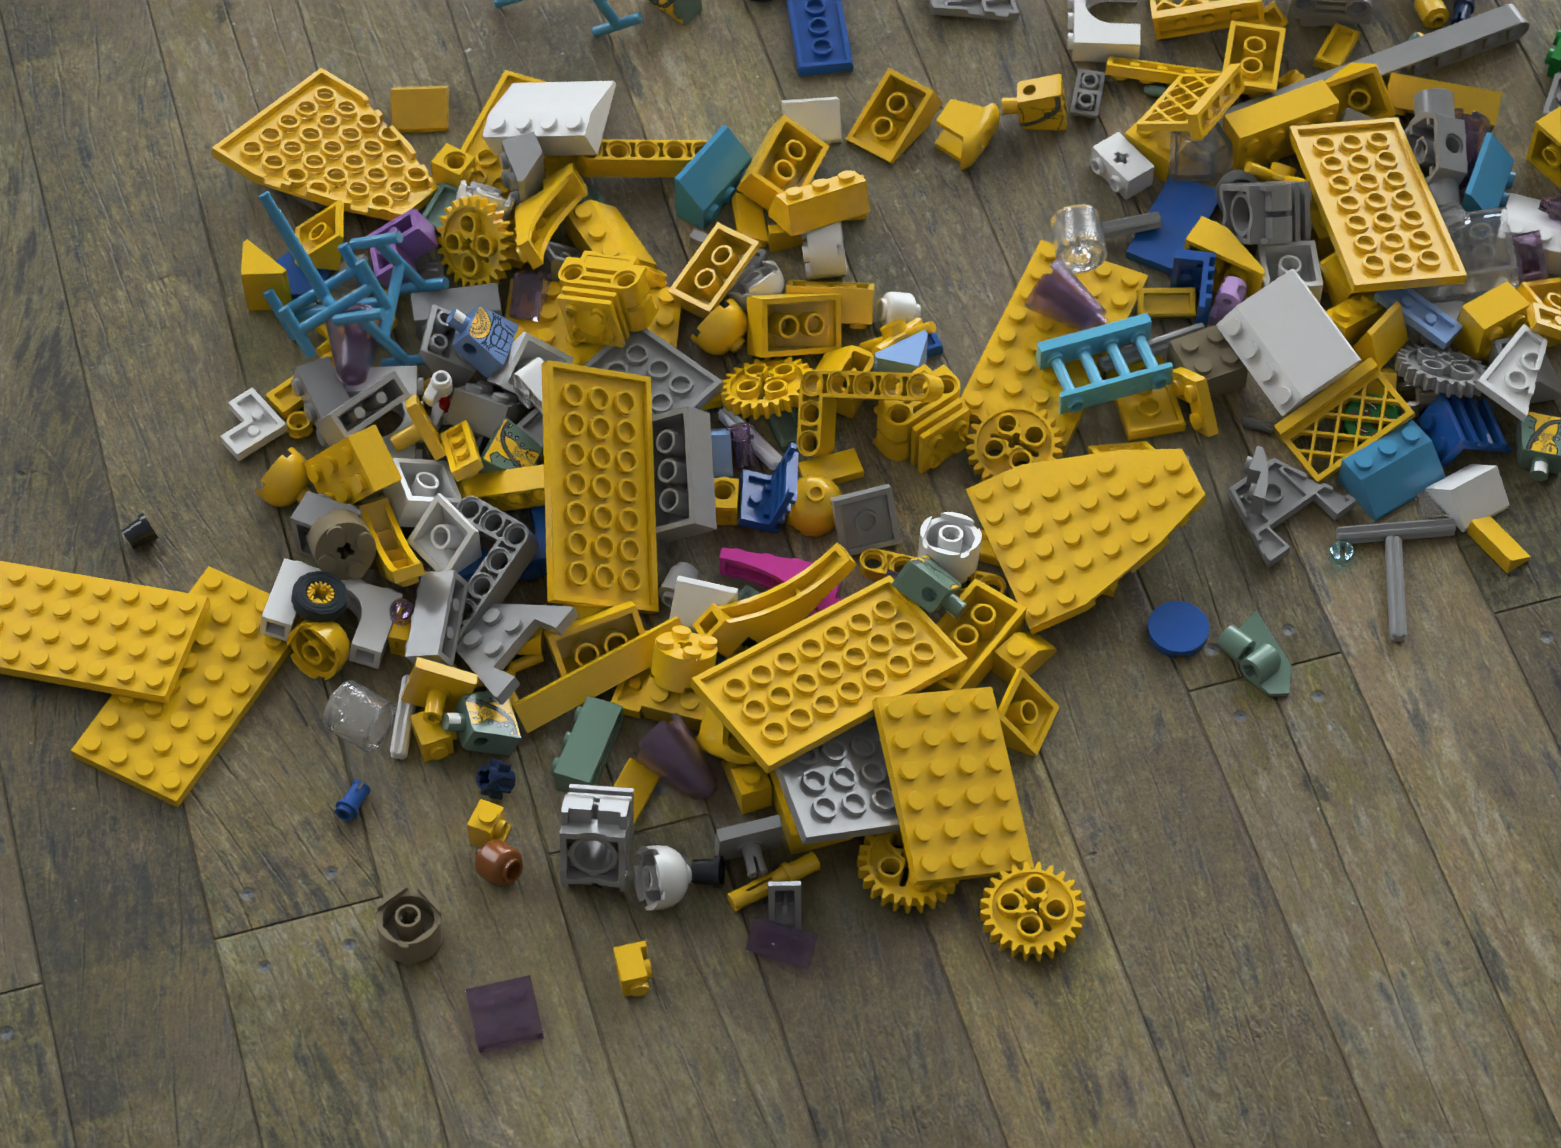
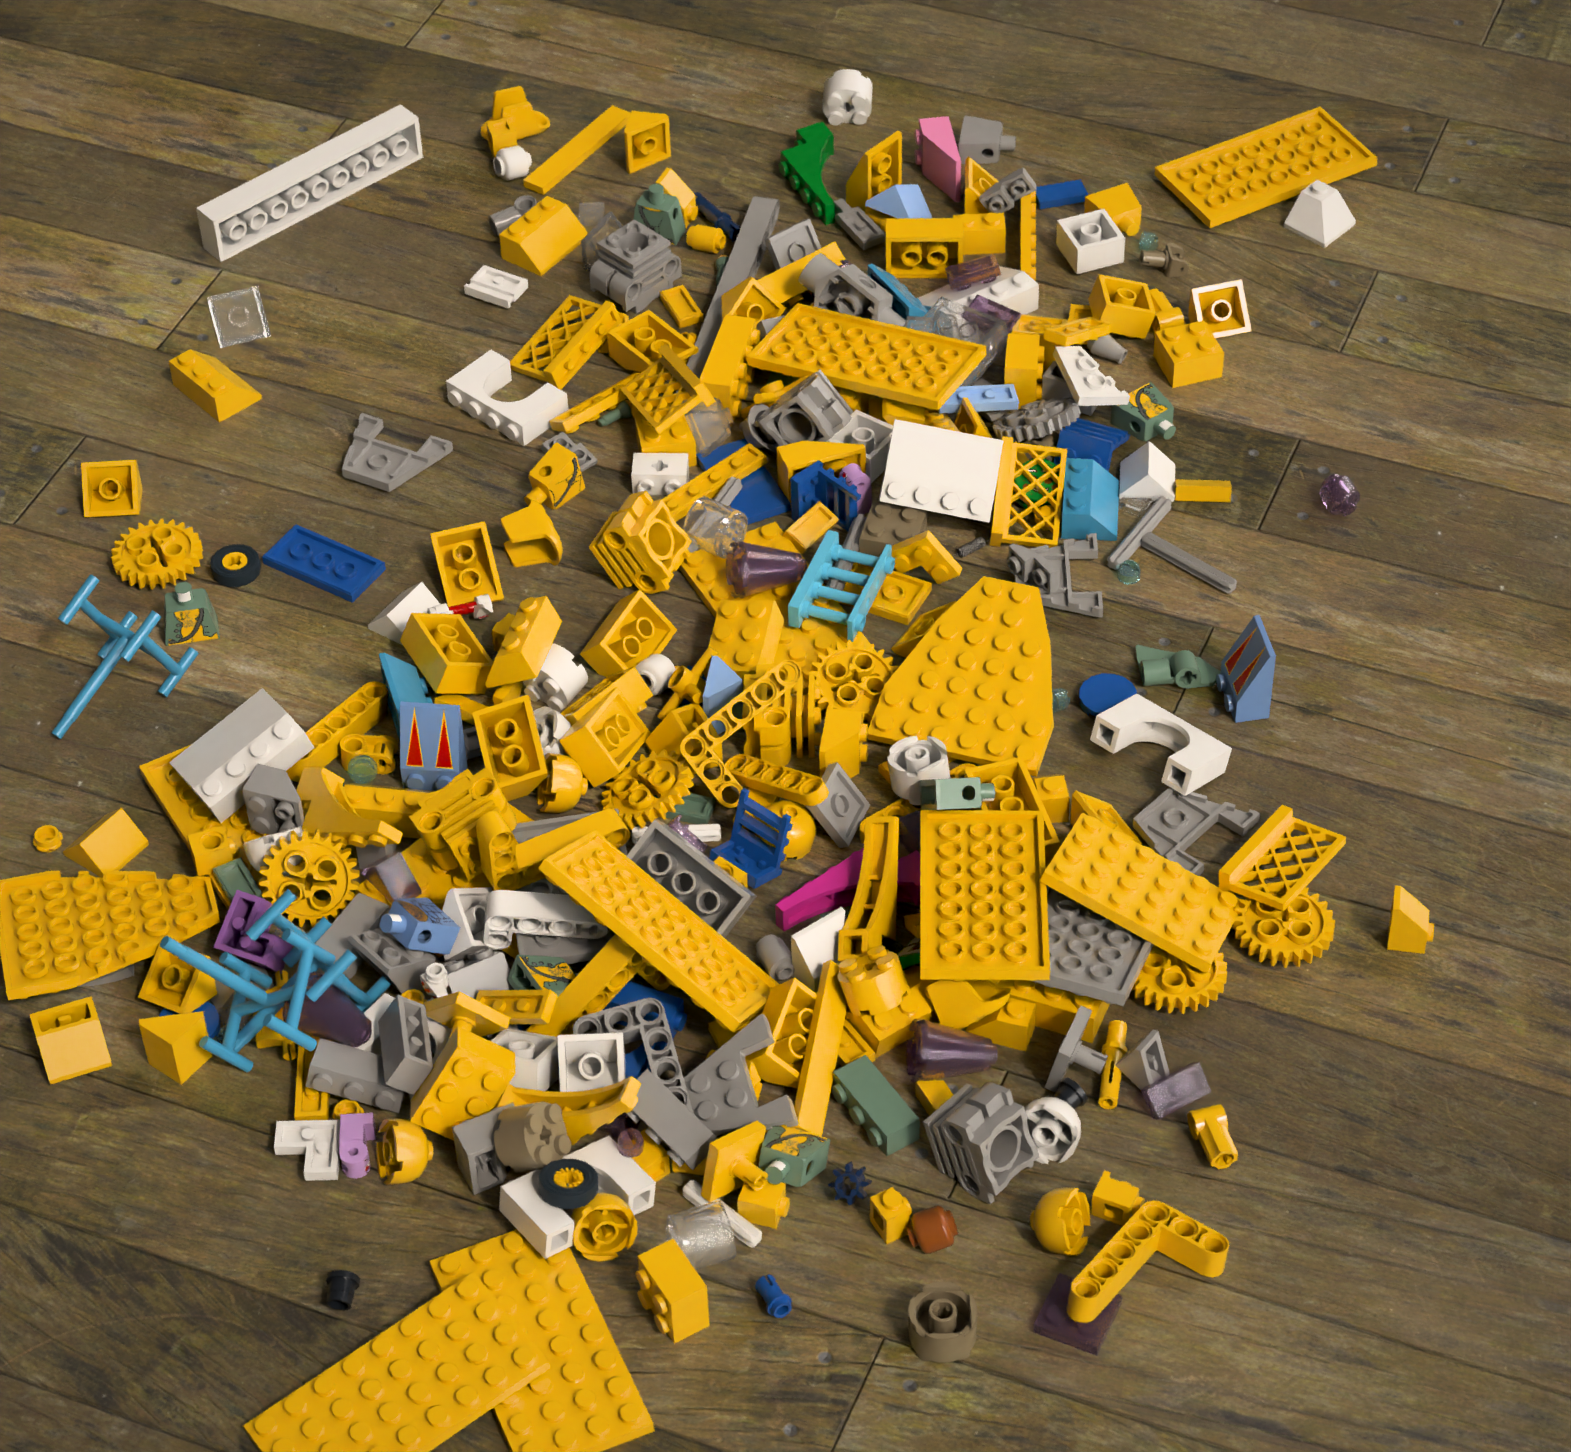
camera: 50 degrees left, 10 degrees down
none -> yellow slope [29,996,112,1085]
none -> yellow plate [33,825,63,853]
none -> lavender leg [339,1113,376,1179]
none -> yellow piece [340,734,398,775]
none -> clear light blue plate [348,755,378,784]
none -> medium blue slope [400,701,468,791]
none -> white piece [427,594,493,619]
none -> yellow beam [476,808,631,891]
none -> yellow slope [580,589,677,677]
none -> yellow piece [589,490,692,594]
none -> yellow brick [636,1238,710,1344]
none -> yellow tile [662,443,768,522]
none -> yellow brick [703,600,784,691]
none -> yellow beam [724,754,829,806]
none -> light grey tile [764,218,821,270]
none -> yellow slope [819,708,868,779]
none -> yellow cylinder [1030,1188,1091,1256]
none -> clear light blue hinge [1052,688,1071,712]
none -> yellow beam [1067,1200,1229,1323]
none -> white arch [1090,694,1232,796]
none -> light grey wing [1133,787,1260,876]
none -> yellow piece [1187,1104,1238,1170]
none -> medium blue slope [1216,615,1276,723]
none -> yellow fence [1219,805,1346,911]
none -> yellow slope [1387,885,1434,954]

